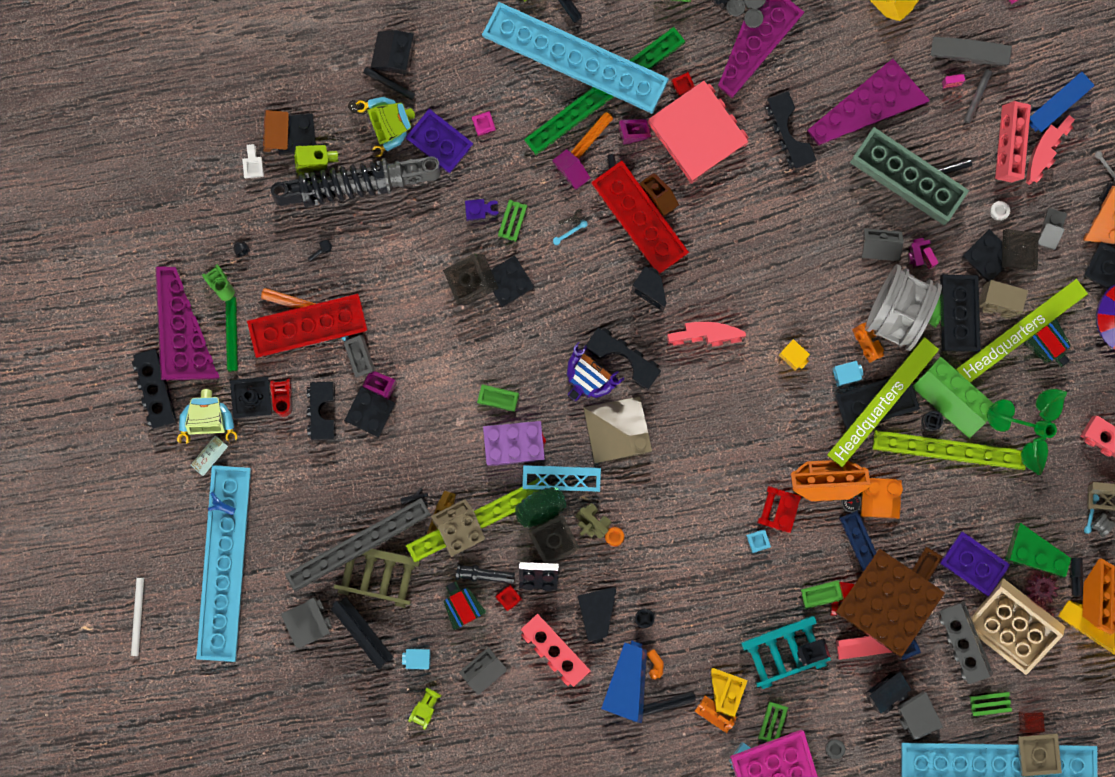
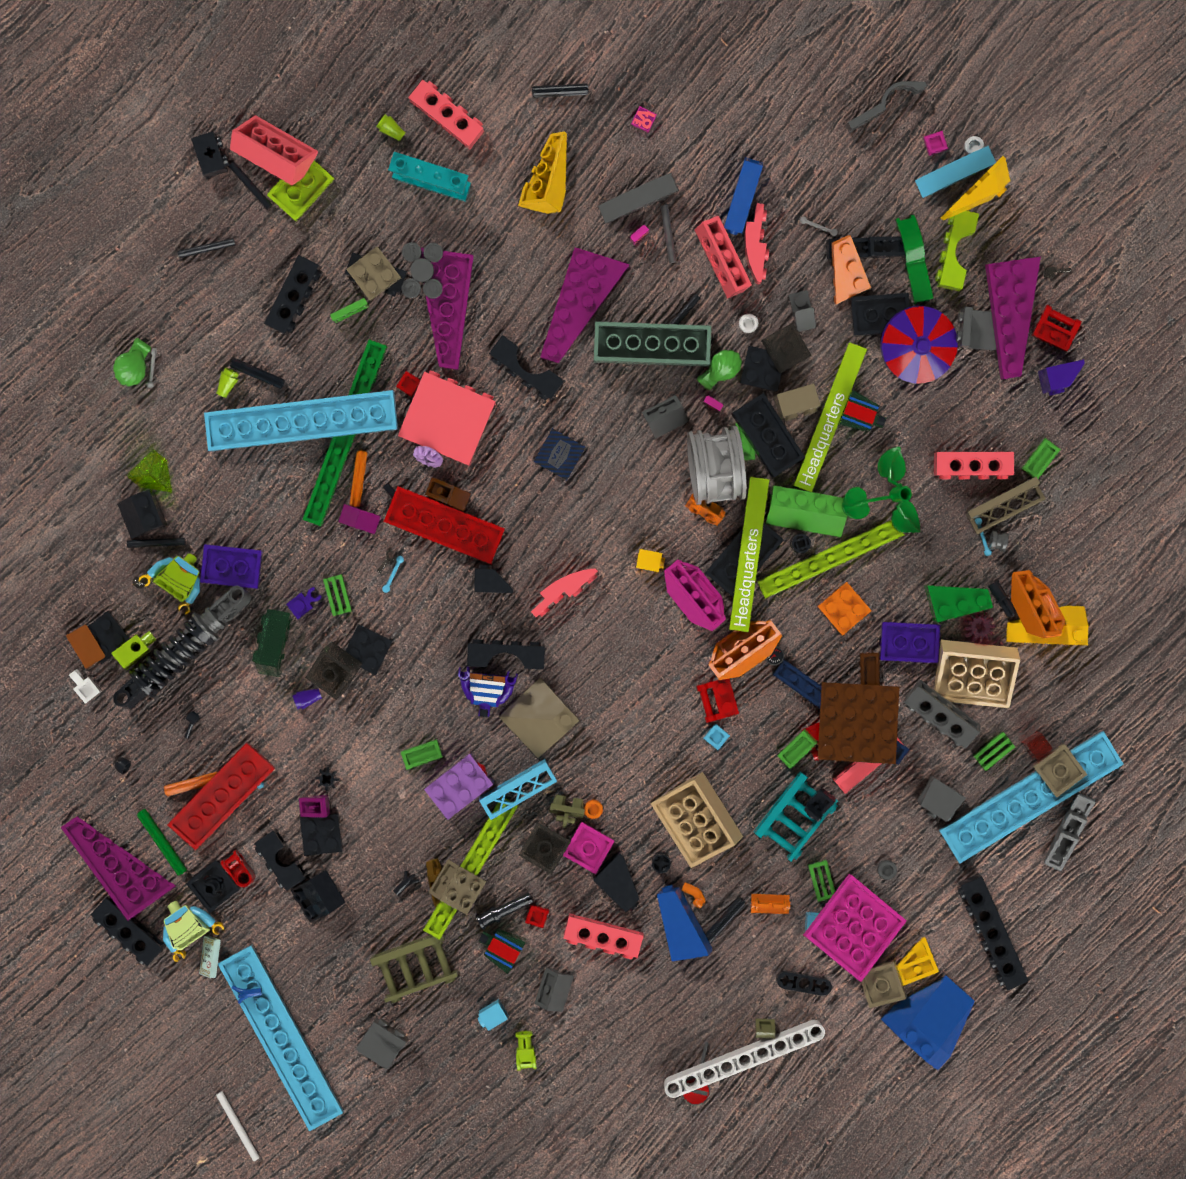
camera: 30 degrees left, 5 degrees up
bright green piece [202,264,235,301] -> none
dark grey tile [285,498,431,592] -> none
black fence [331,597,394,670] -> none
dark grey plate [344,335,375,378] -> none
dark pink tile [472,111,496,136] -> none
clear green gear [515,487,567,528] -> none
black plate [519,562,559,591] -> none
magenta slope [618,119,652,145] -> none
yellow wing [711,668,748,718] -> none
medium azure brick [832,361,864,387] -> none
orange slope [861,478,903,519] -> none
black slope [864,670,911,714] -> none
magenta bracket [907,238,931,269] -> none
none -> clear neon green slope [126,449,172,493]
none -> clear green wedge [252,609,292,678]
none -> black slope [291,870,346,922]
none -> dark purple cone [292,688,322,710]
none -> black gear [315,766,340,791]
none -> lavender gear [413,446,443,468]
none -> tile [534,428,586,480]
none -> dark pink plate [562,821,615,874]
none -> tan slope [650,772,743,868]
none -> dark pink wedge [664,560,726,631]
none -> bright green animal [697,350,742,391]
none -> orange plate [817,582,871,636]

